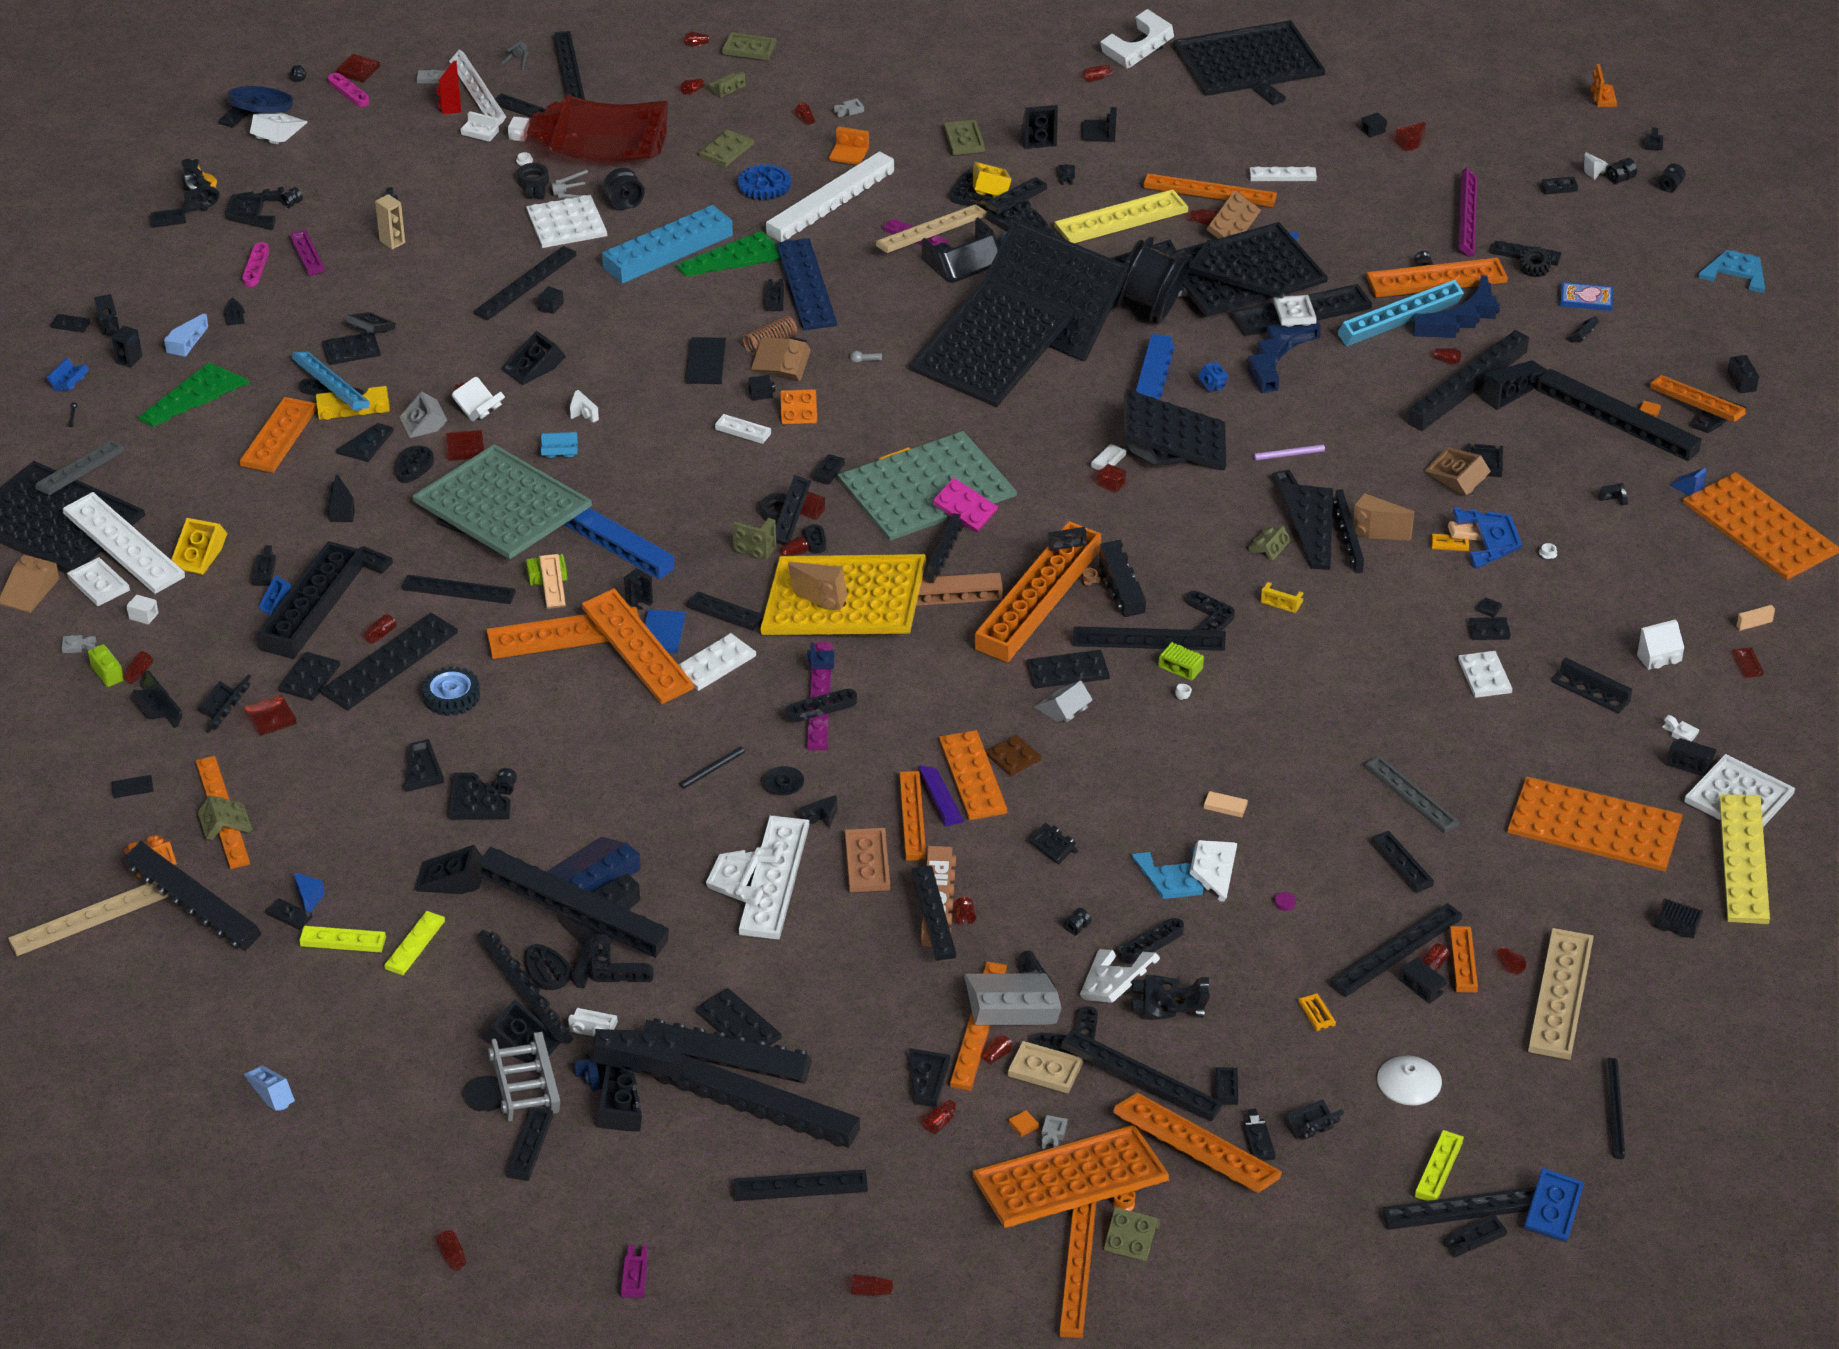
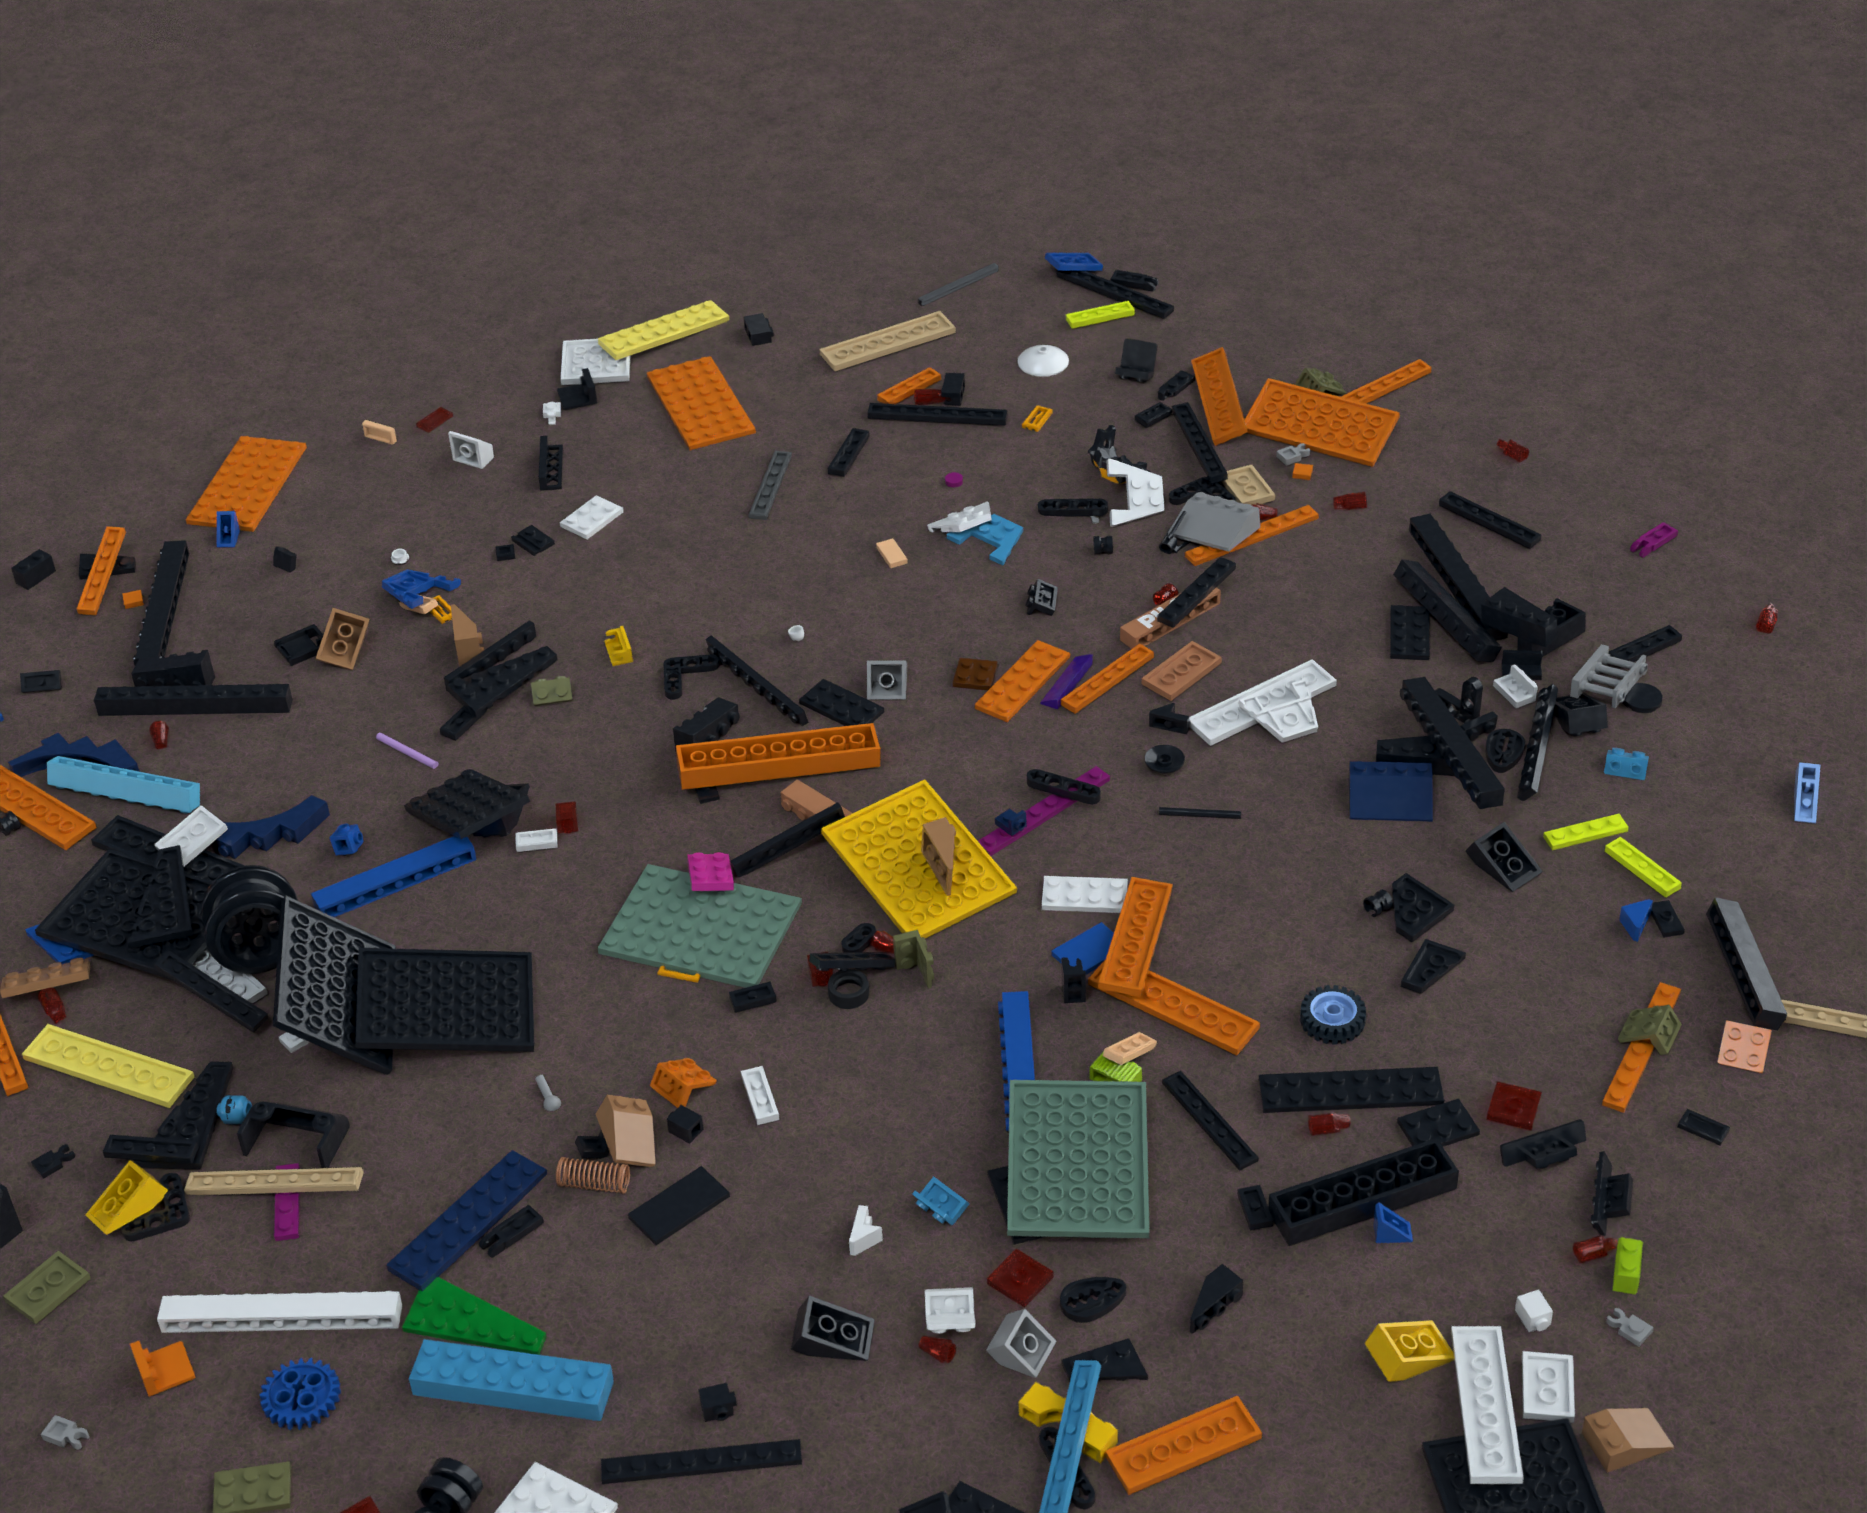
camera: 130 degrees left, 0 degrees up
black hinge [252,545,276,585] -> none
dark blue bracket [574,1058,601,1091] -> none
black plate [688,591,763,631] -> none
clear red cone [796,102,815,125] -> none
black wing [909,1048,951,1108] -> none
black plate [1048,527,1087,551] -> none
lime brick [1159,642,1204,681] -> none
clear red cone [1497,947,1527,974] -> none
none -> dark azure bracket [1604,748,1649,780]

